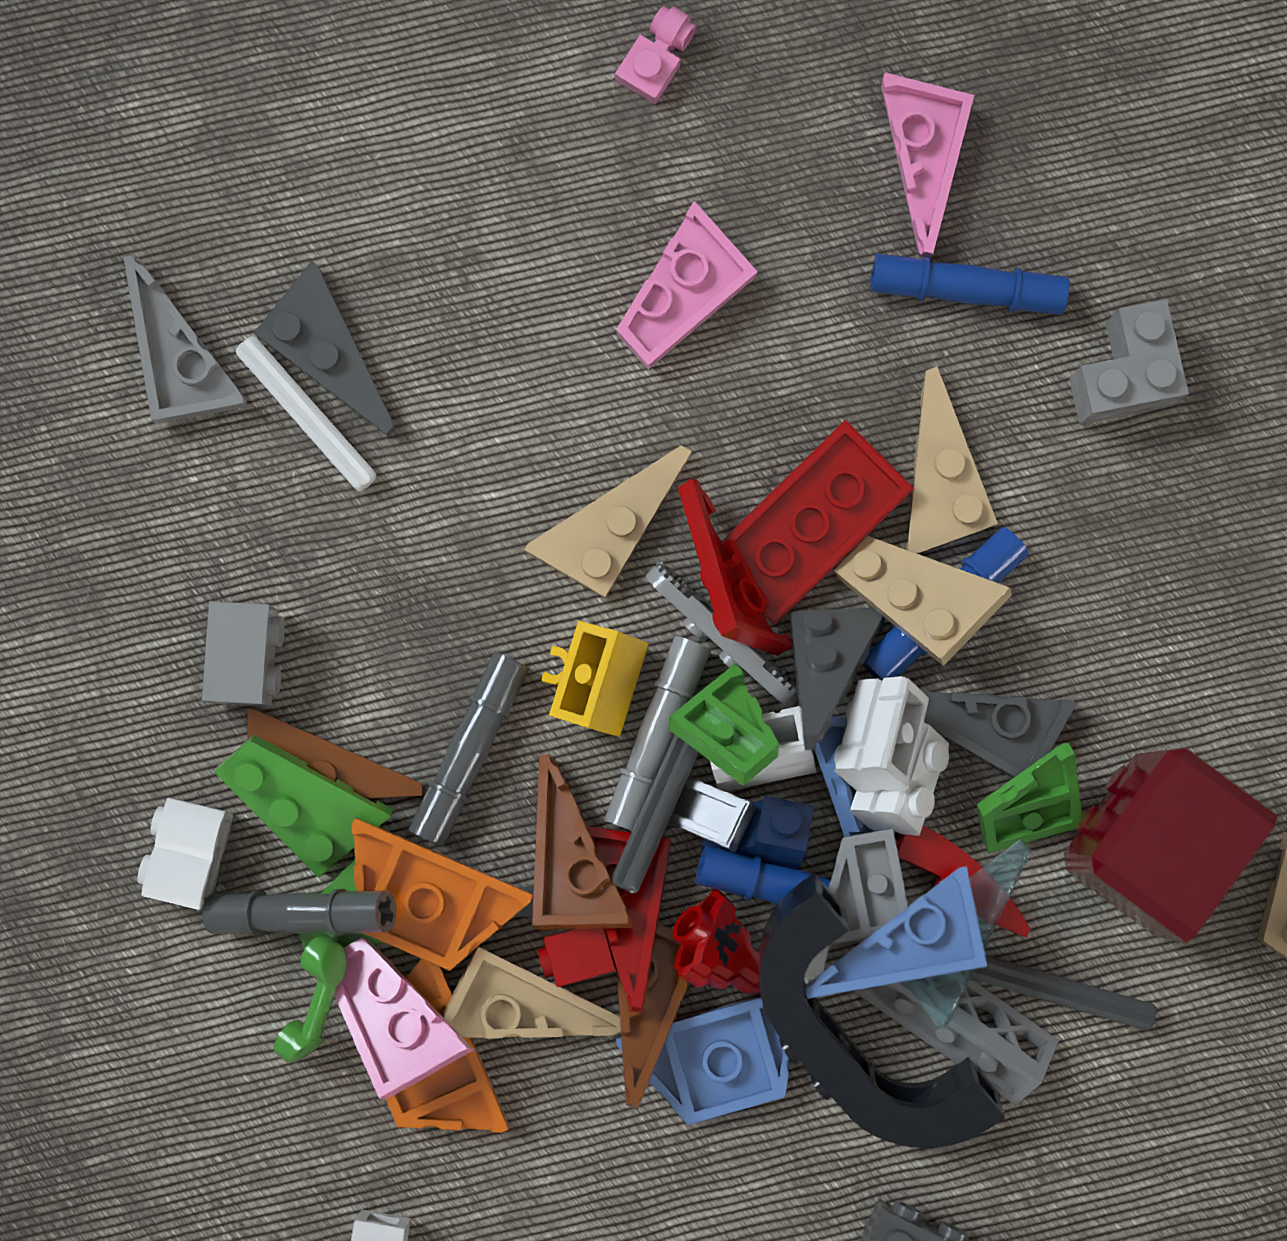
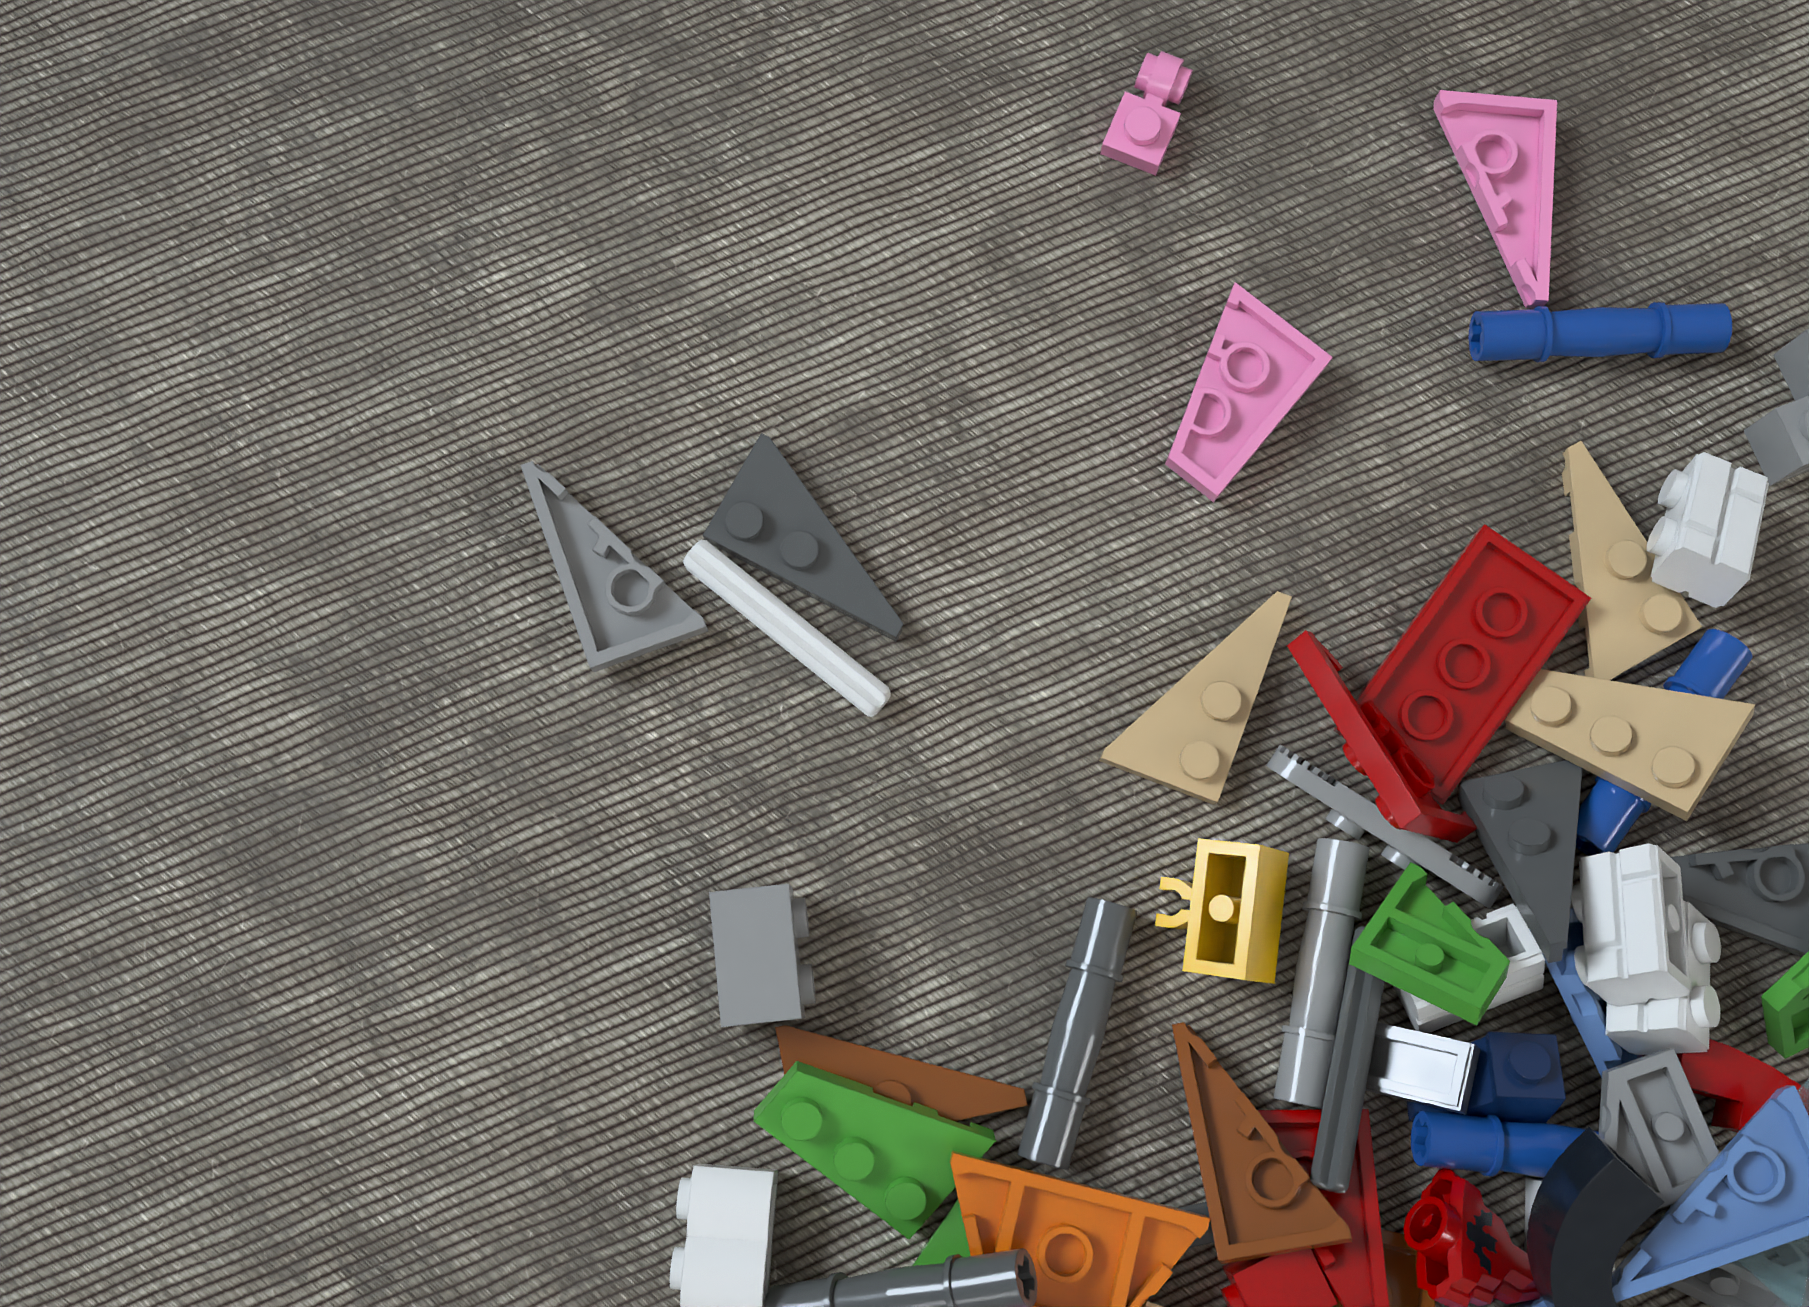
camera: 10 degrees left, 5 degrees down
none -> white brick [1646,452,1769,608]

